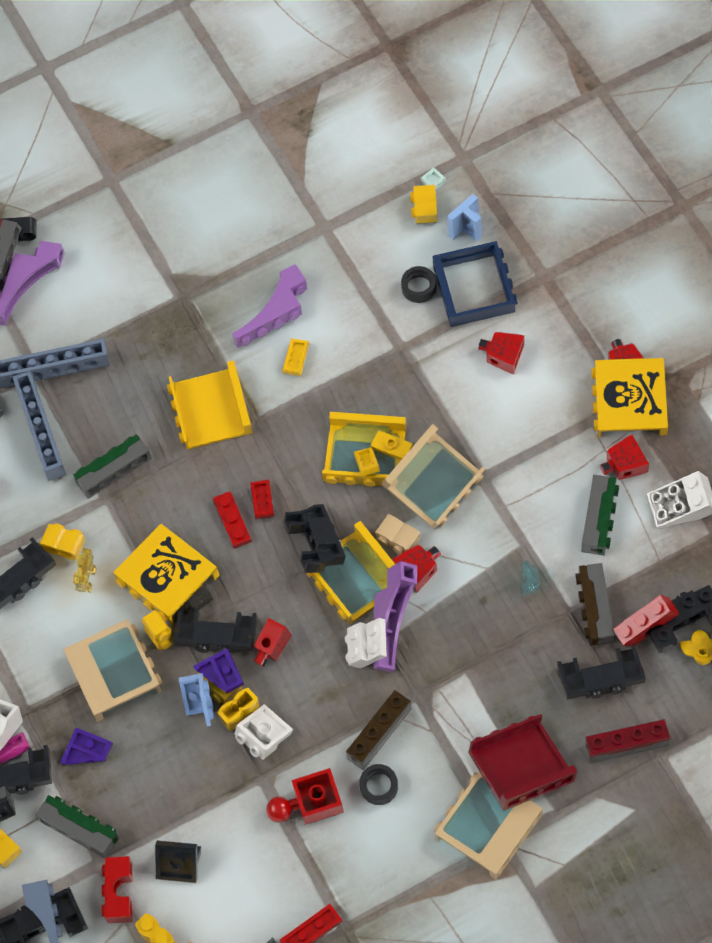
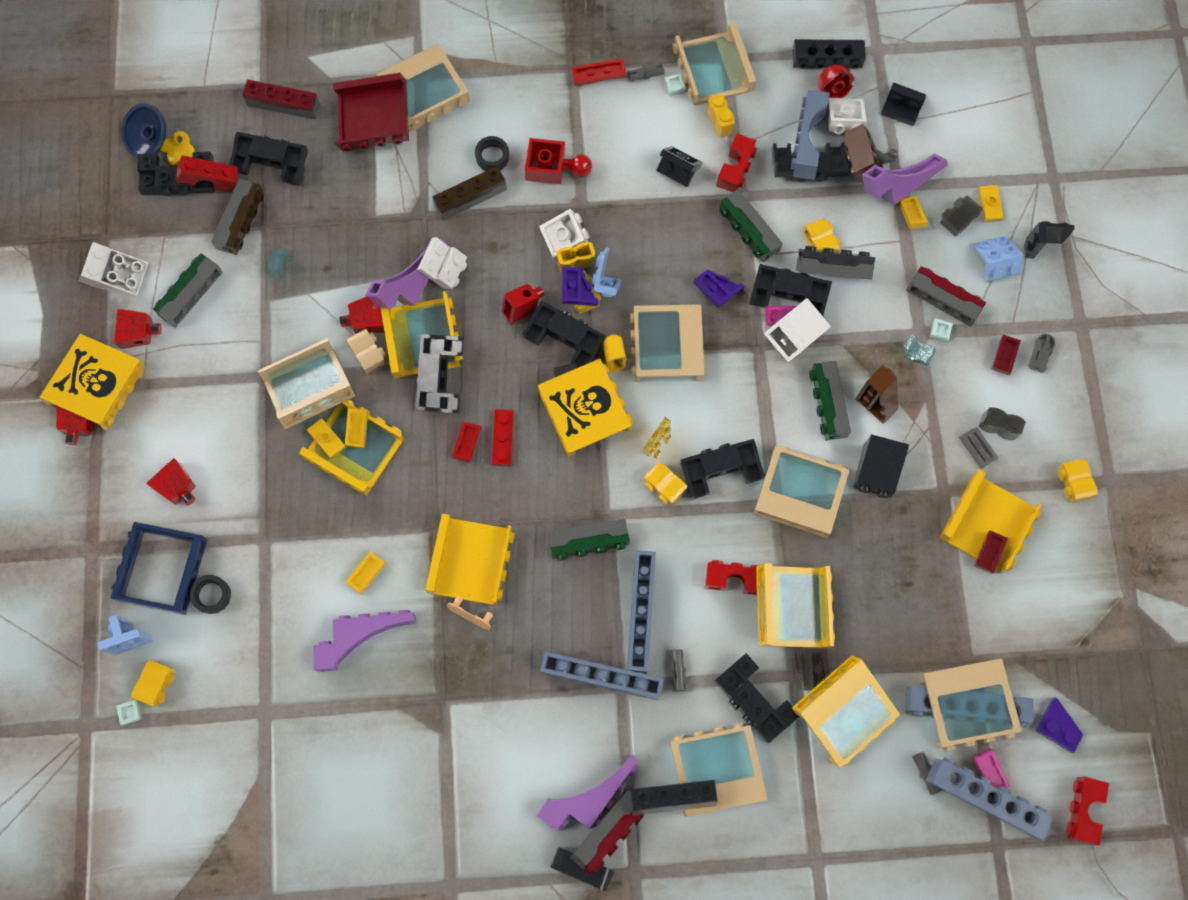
camera: 165 degrees left, 10 degrees up
none -> light nougat piece [447,596,493,630]

